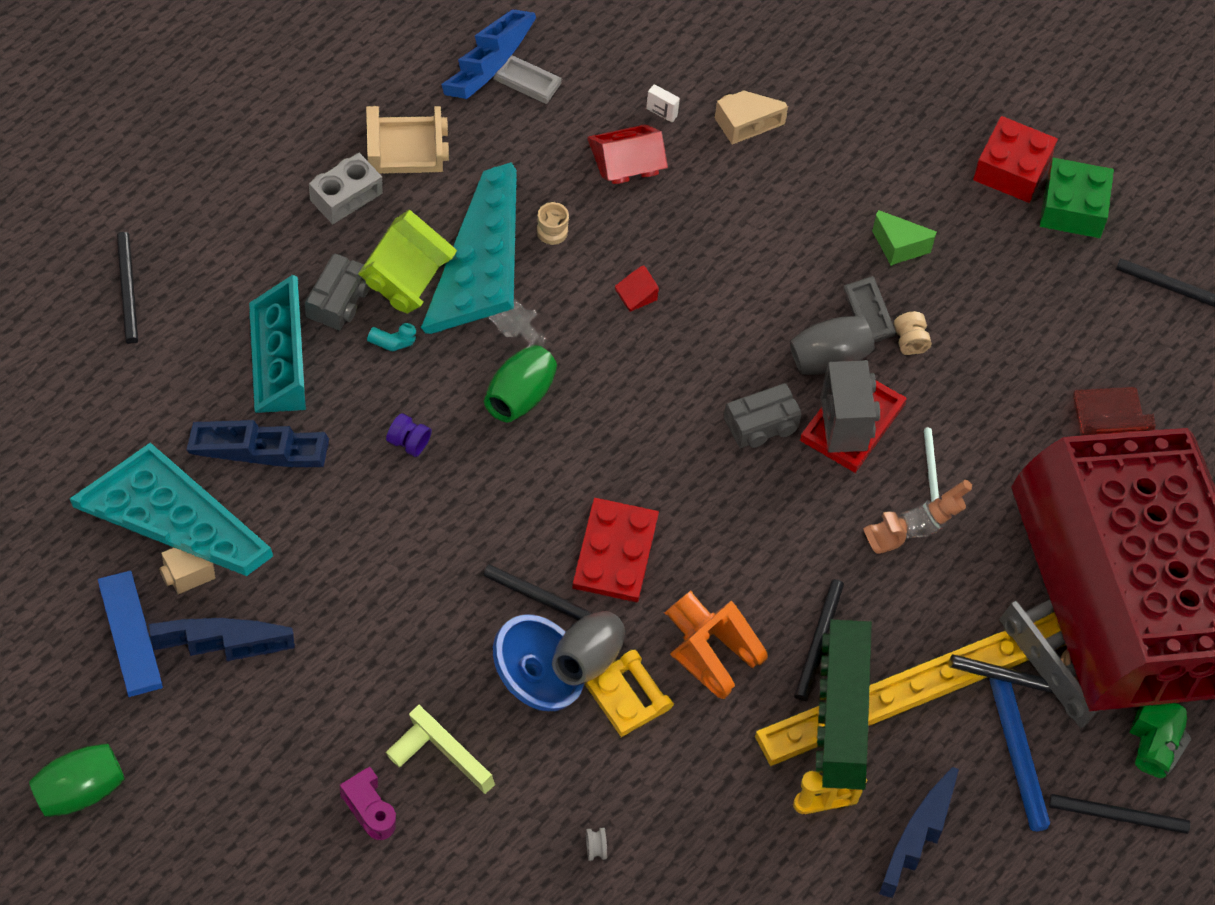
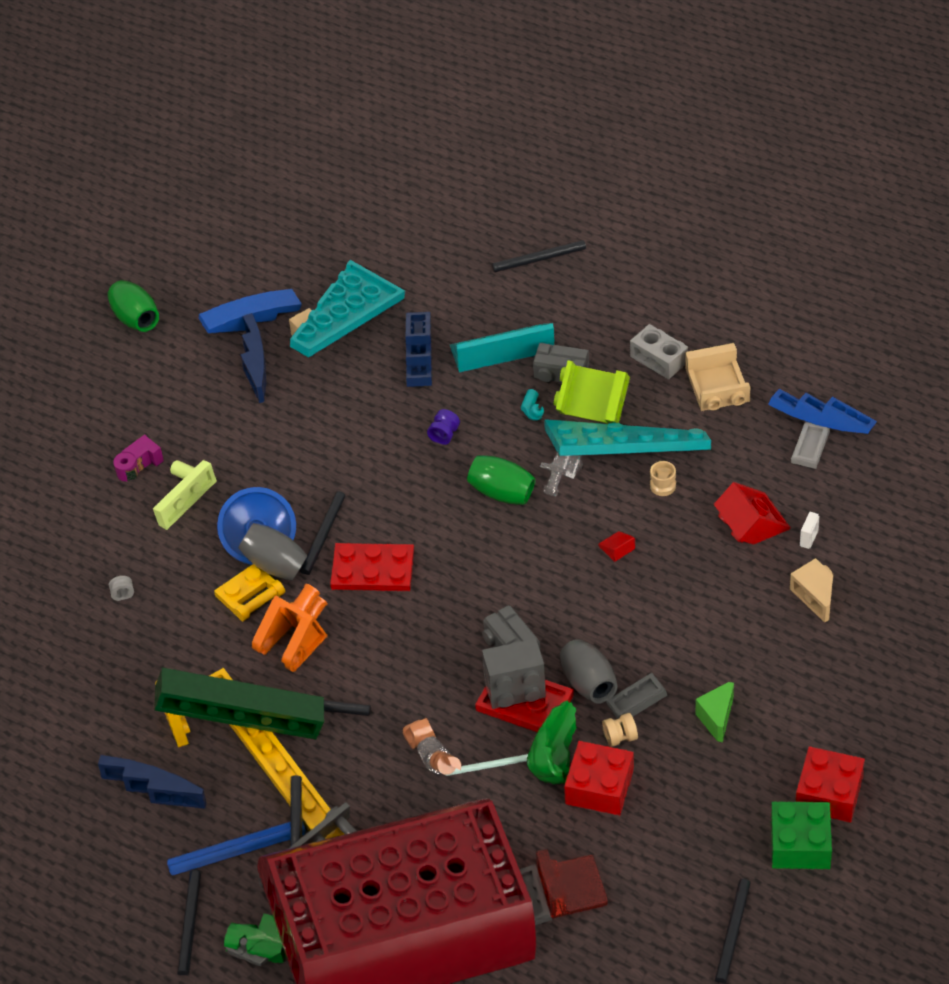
camera: 90 degrees right, 10 degrees down
none -> green hair [527,700,576,785]
none -> red brick [564,741,634,816]

